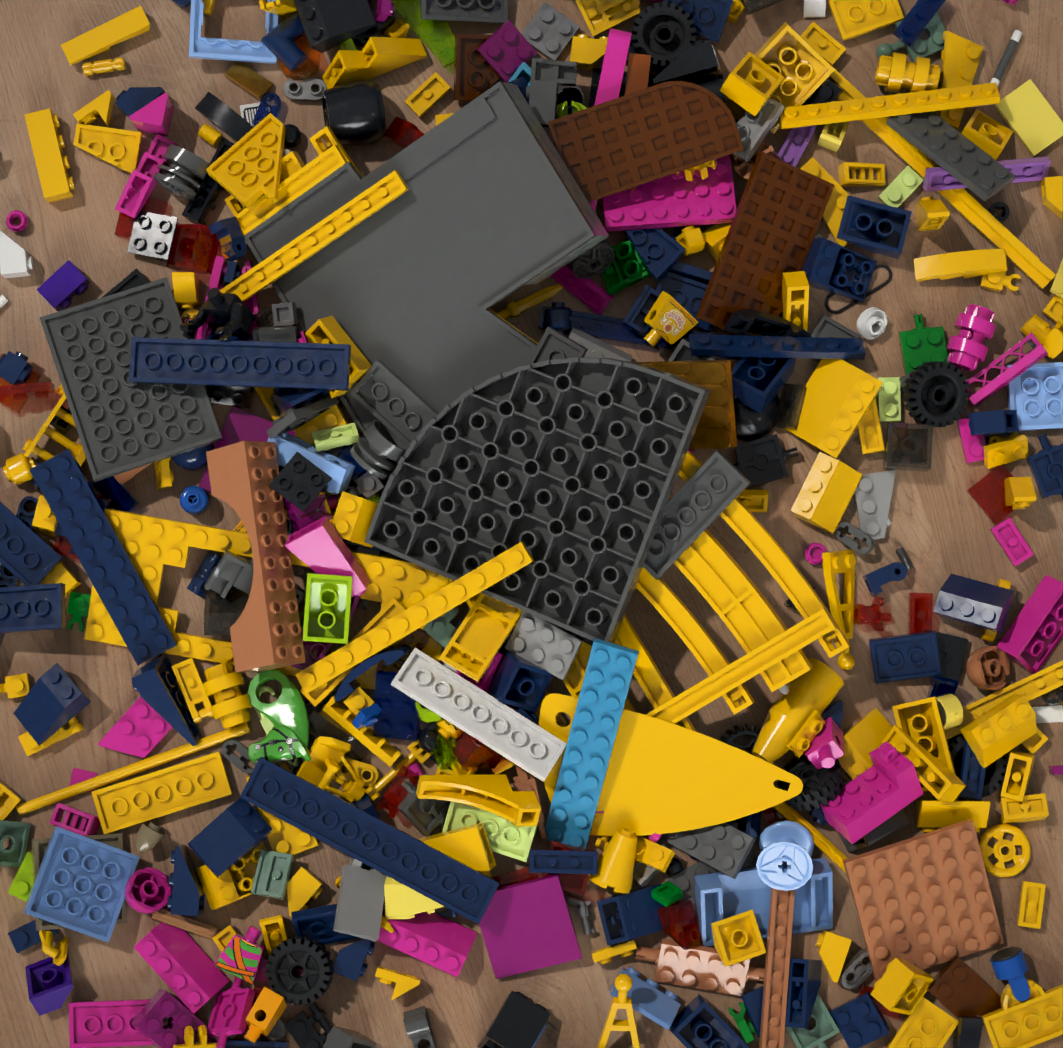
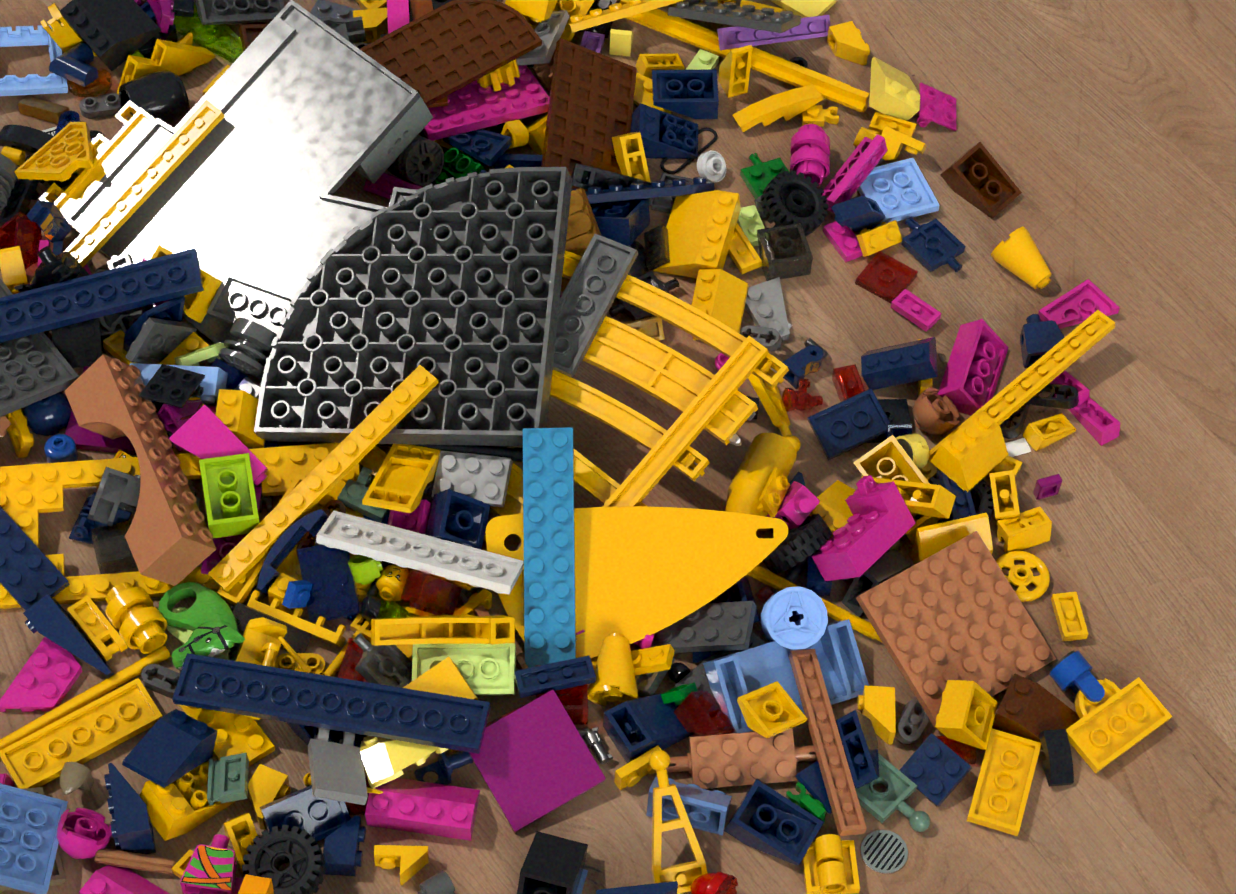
camera: 20 degrees left, 30 degrees down
yellow slope [1004,477,1037,510] -> none

